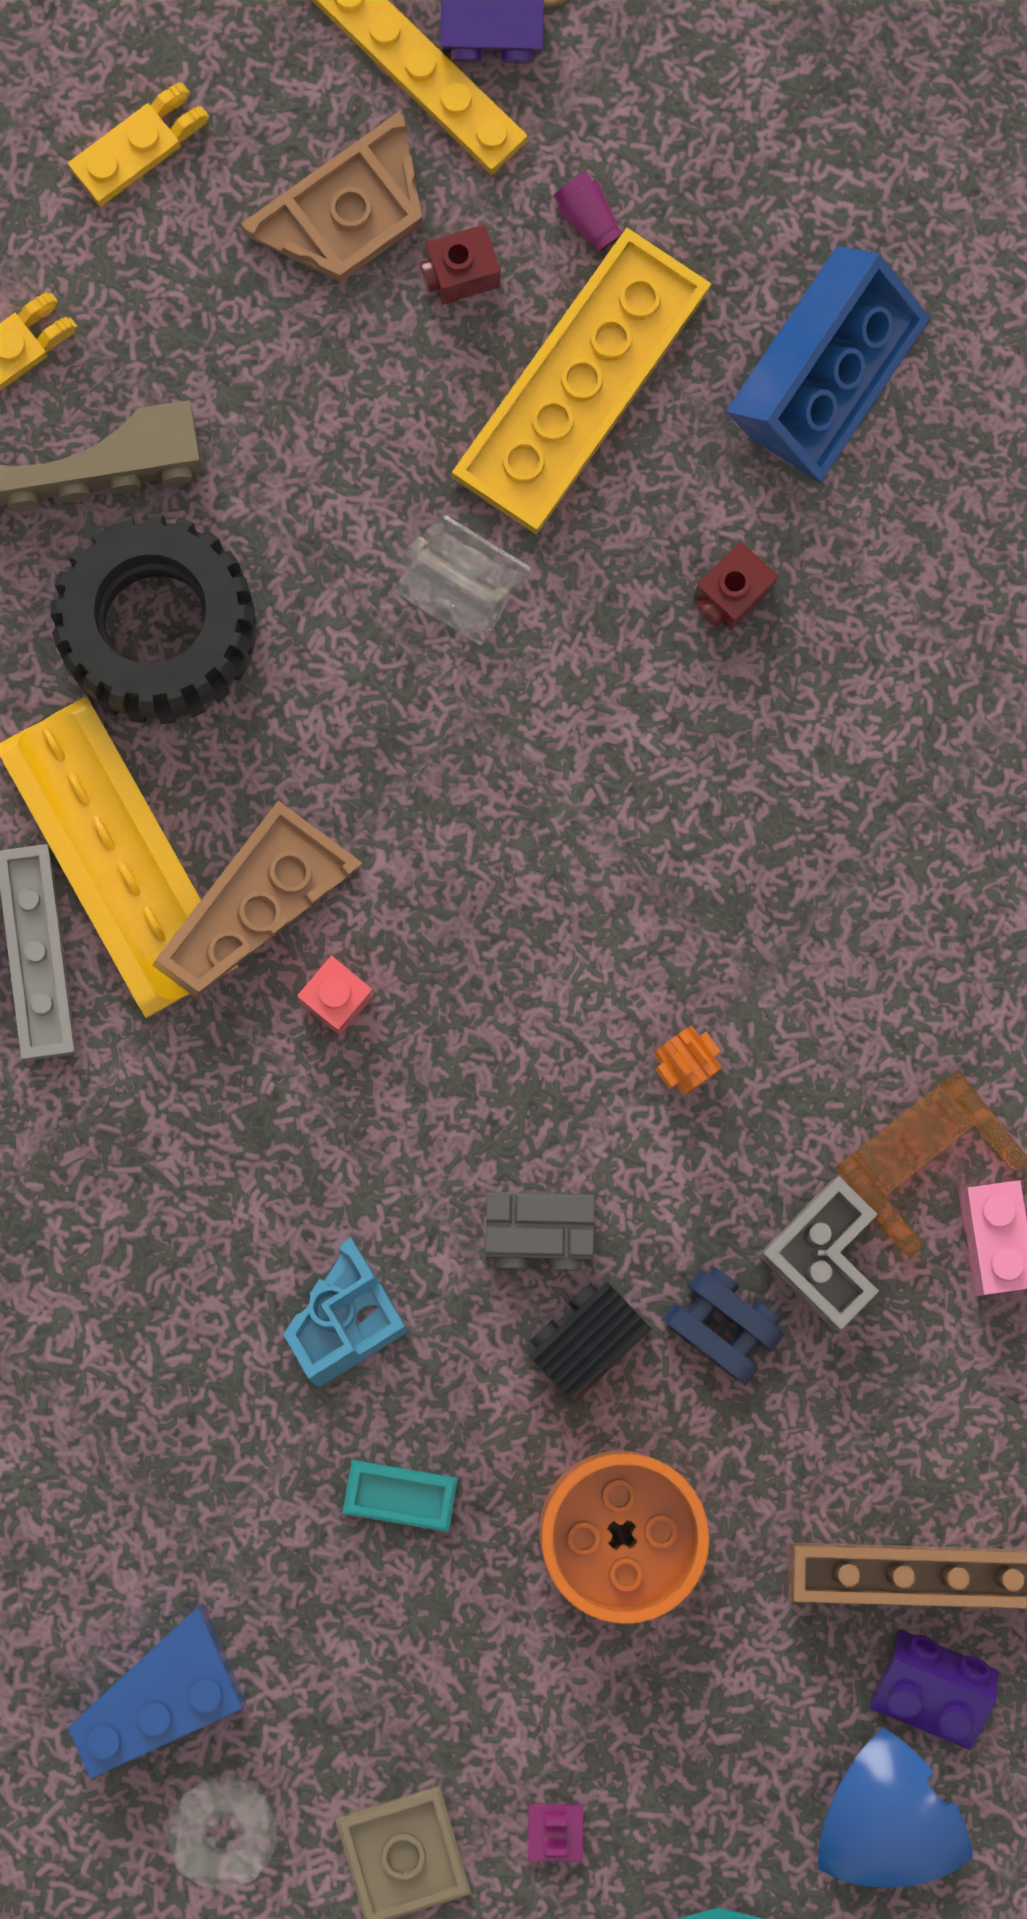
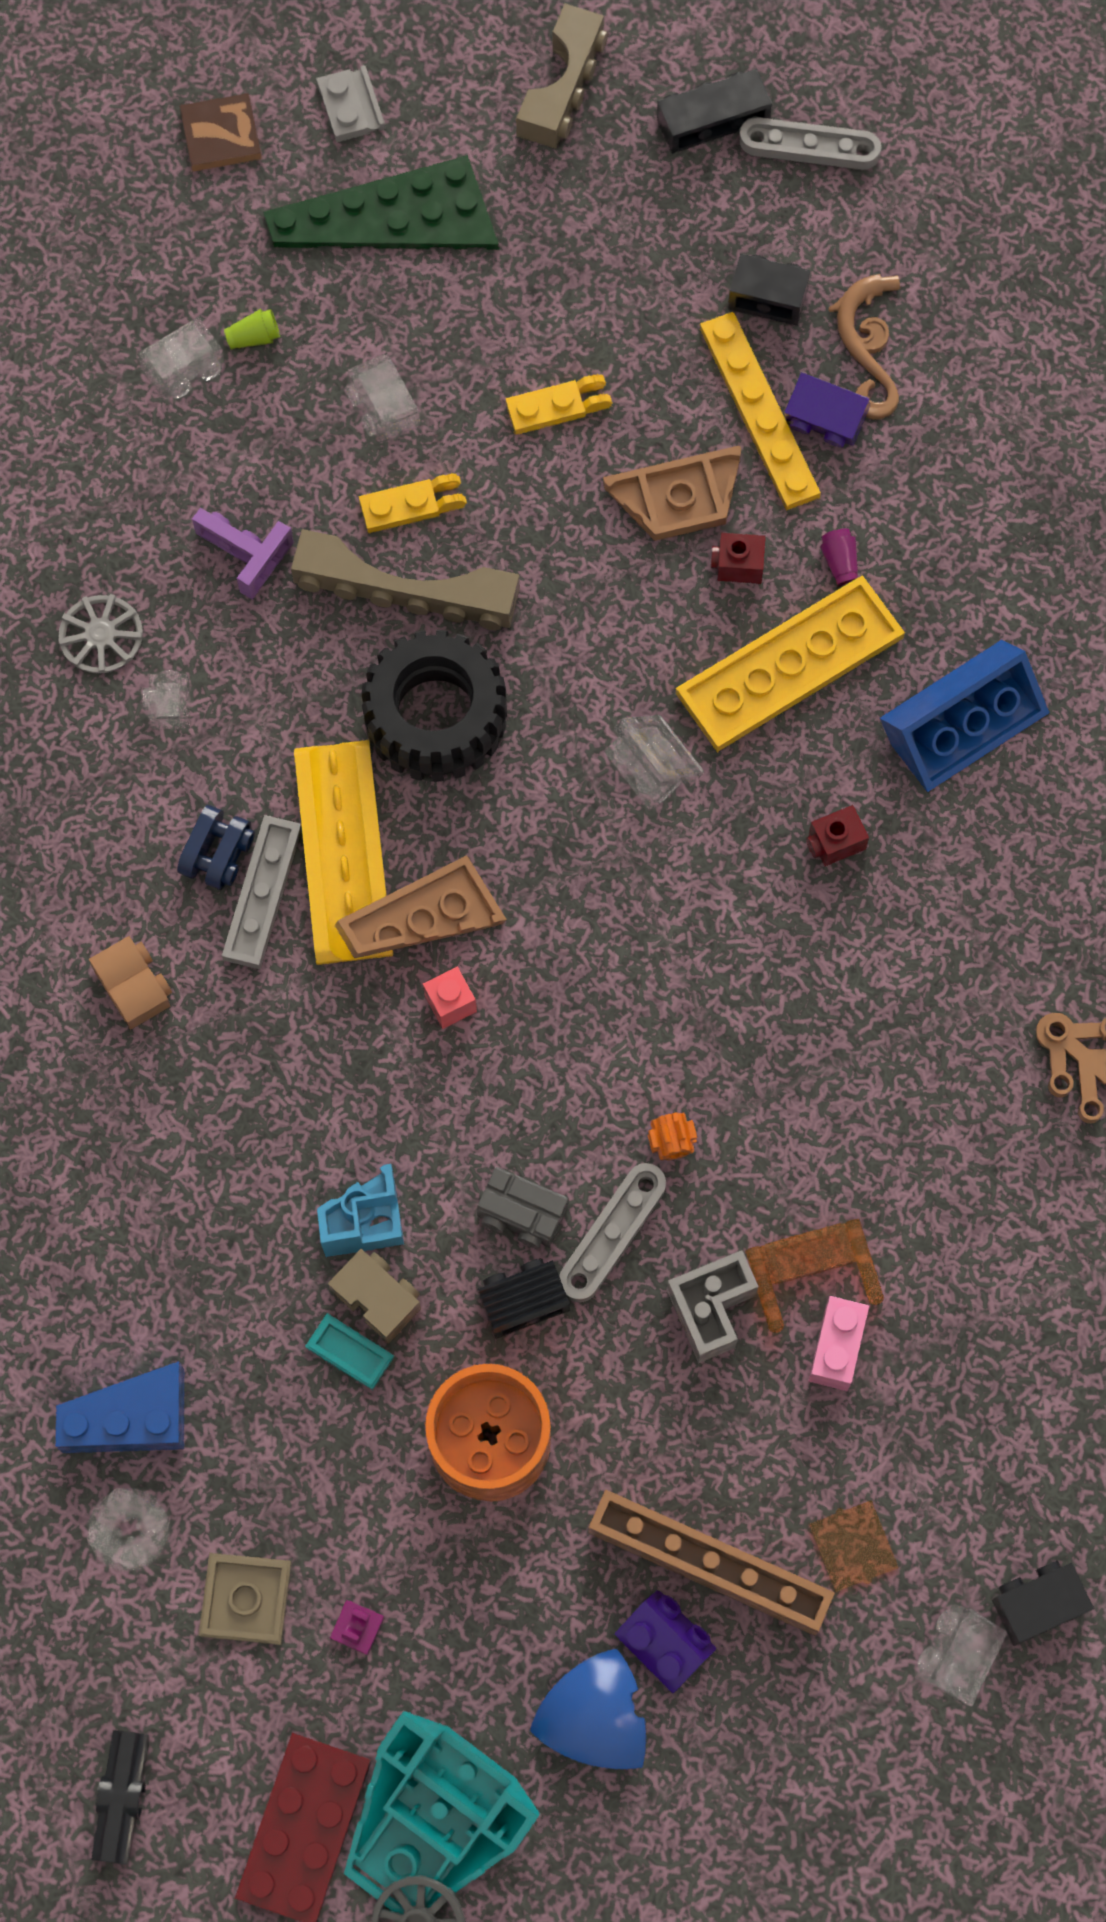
camera: 30 degrees right, 10 degrees down
dark blue brick [660,1267,785,1386] -> none
none -> dark tan brick [328,1249,421,1344]
none -> light grey plate [559,1163,666,1302]

